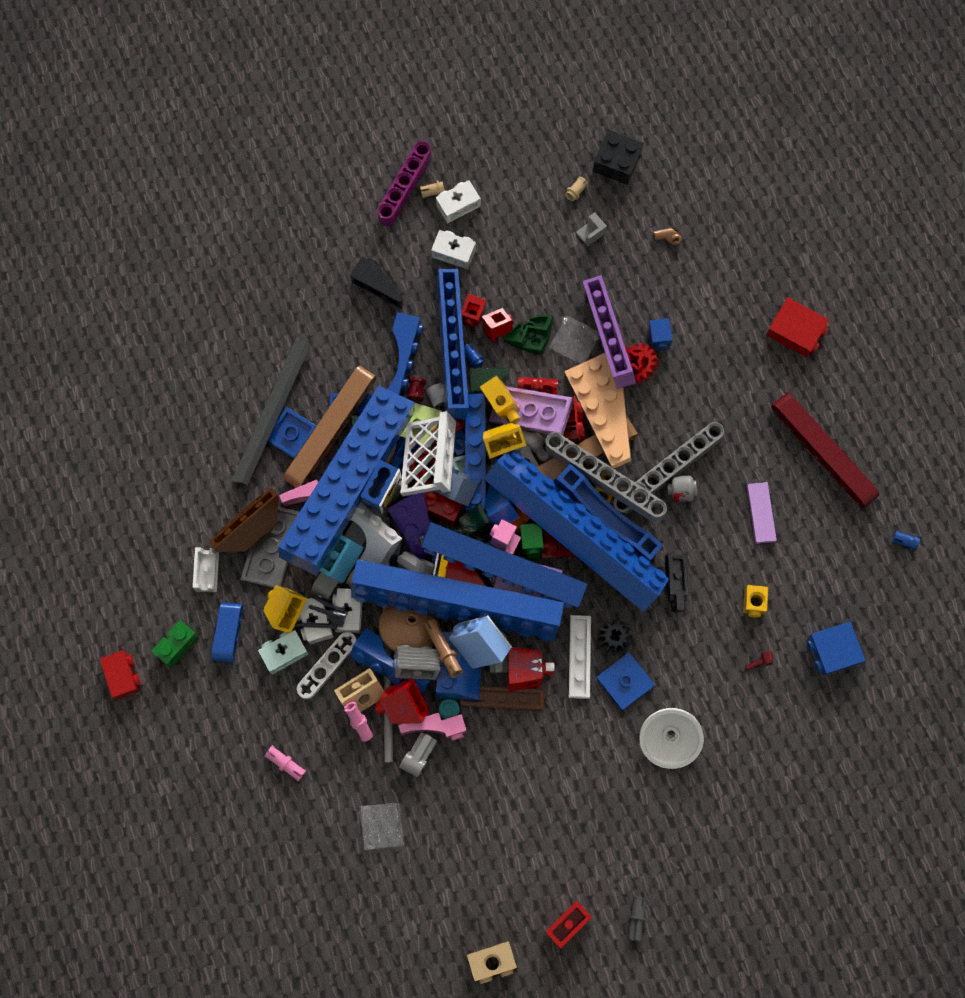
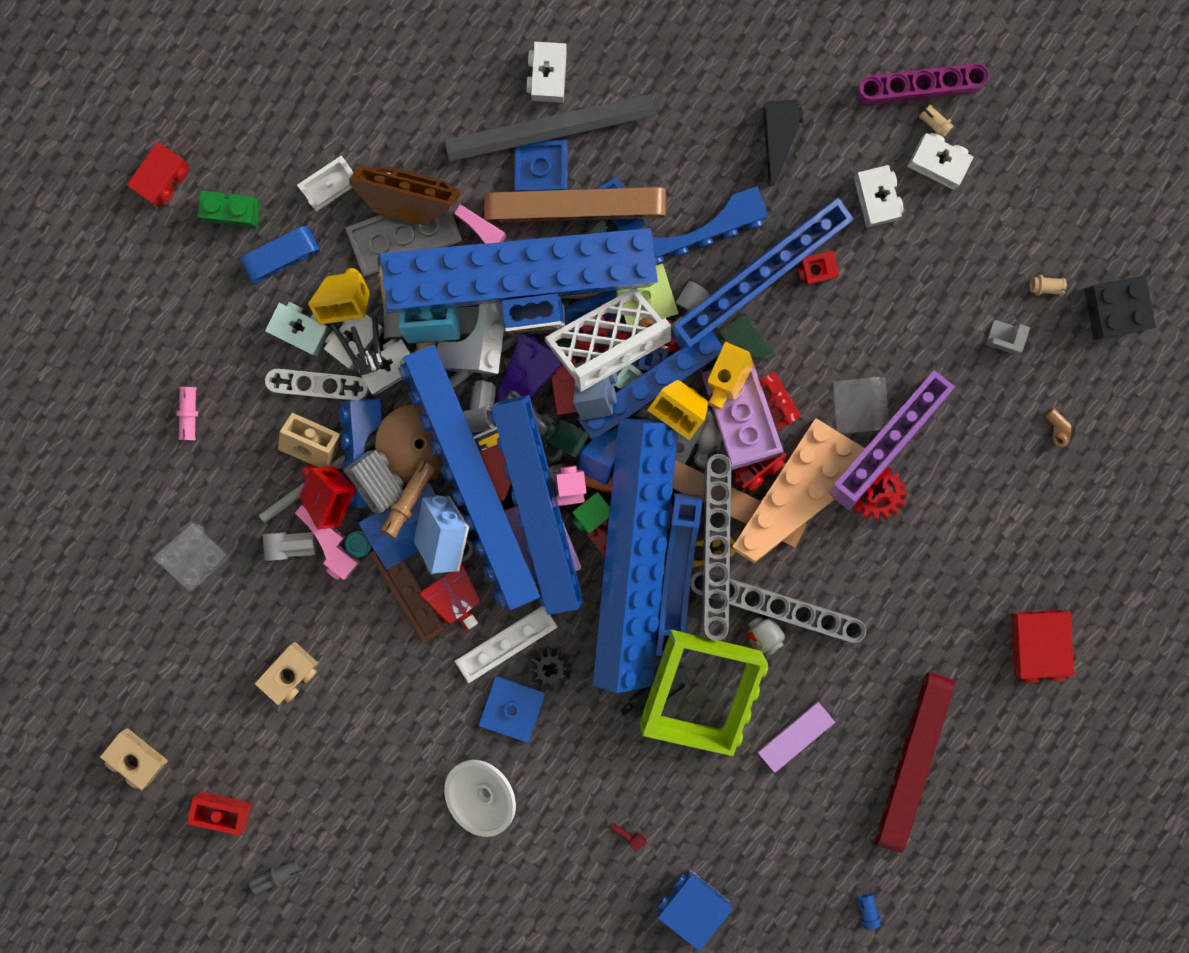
camera: 55 degrees right, 15 degrees up
bright pink pin [344,702,373,742] -> none
dark red bush [406,377,426,402] -> none
blue pin [464,343,484,369] -> none
red brick [482,308,514,342] -> none
dark green brick [504,315,554,355] -> none
blue brick [648,318,672,351] -> none
yellow brick [743,585,768,618] -> none
none -> tan brick [255,642,318,705]
none -> white brick [527,42,567,103]
none -> lime piece [639,630,768,756]

